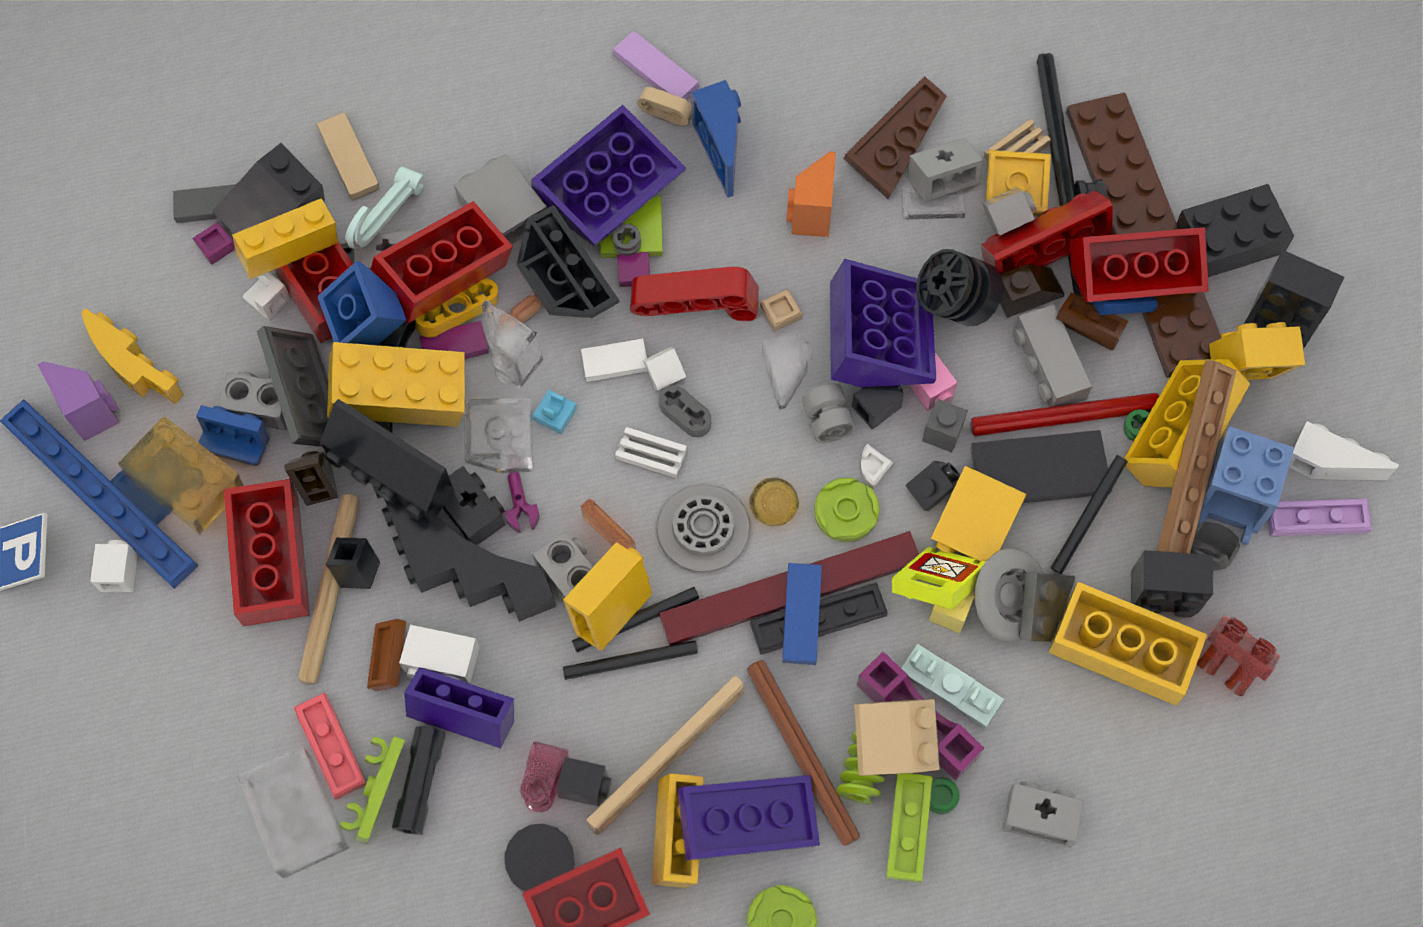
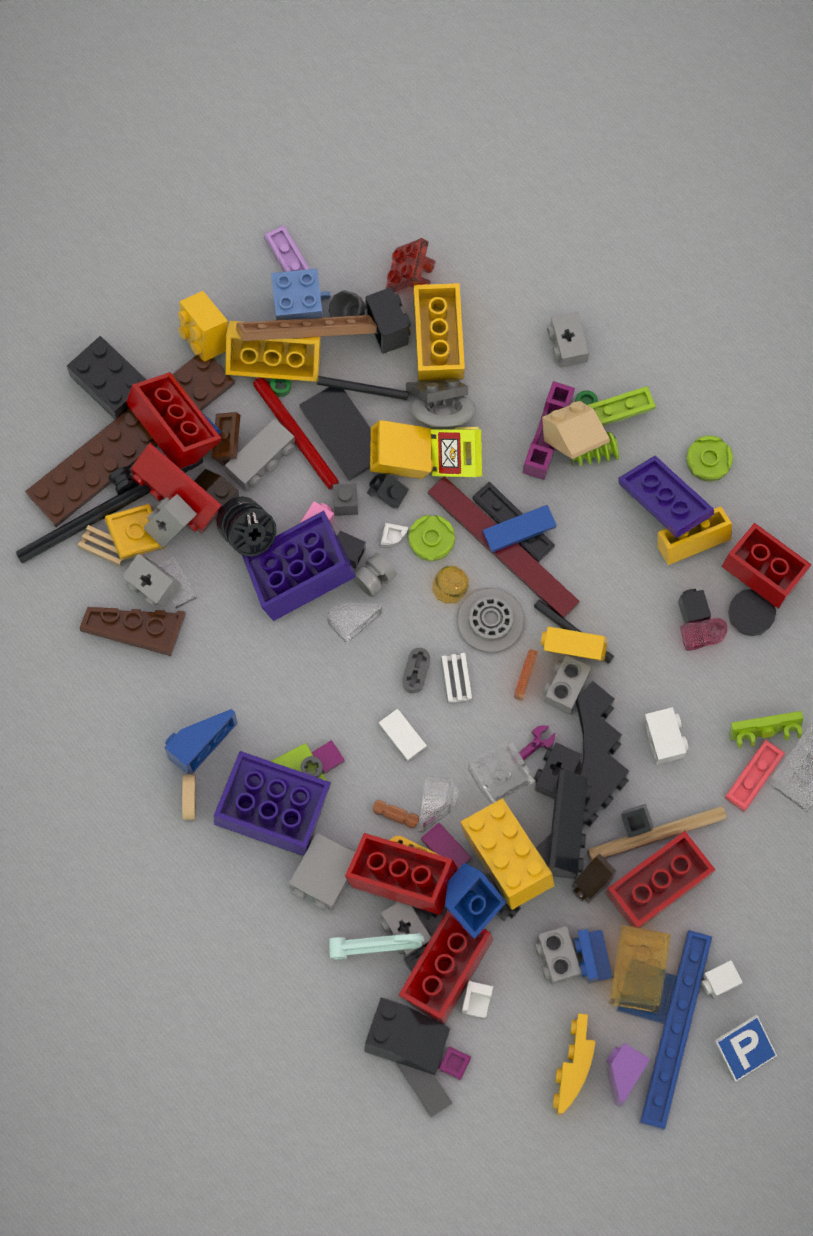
camera: 120 degrees left, 5 degrees up
yellow brick [232,198,338,279] -> none
dark grey tile [257,326,329,447] -> none
tan tile [316,112,380,200] -> none
dark orange tile [367,619,406,691] -> none
black axle [392,726,446,835] -> none
dark purple brick [404,667,514,749] -> none
black wedge [517,205,619,318] -> none
medium azure tile [532,389,577,434] -> none
black bar [563,640,698,680] -> none
tan tile [586,675,744,835] -> none
lavender tile [613,30,699,100] -> none
red beam [630,266,759,321] -> none
white tile [643,347,686,390] -> none
dark orange axle [747,660,860,846] -> none
tan tile [760,289,803,332] -> none
orange slope [786,151,836,237] -> none
light aqua plate [901,644,1004,729] -> none
black brick [1244,250,1344,349] -> none
white slope [1289,421,1399,480] -> none

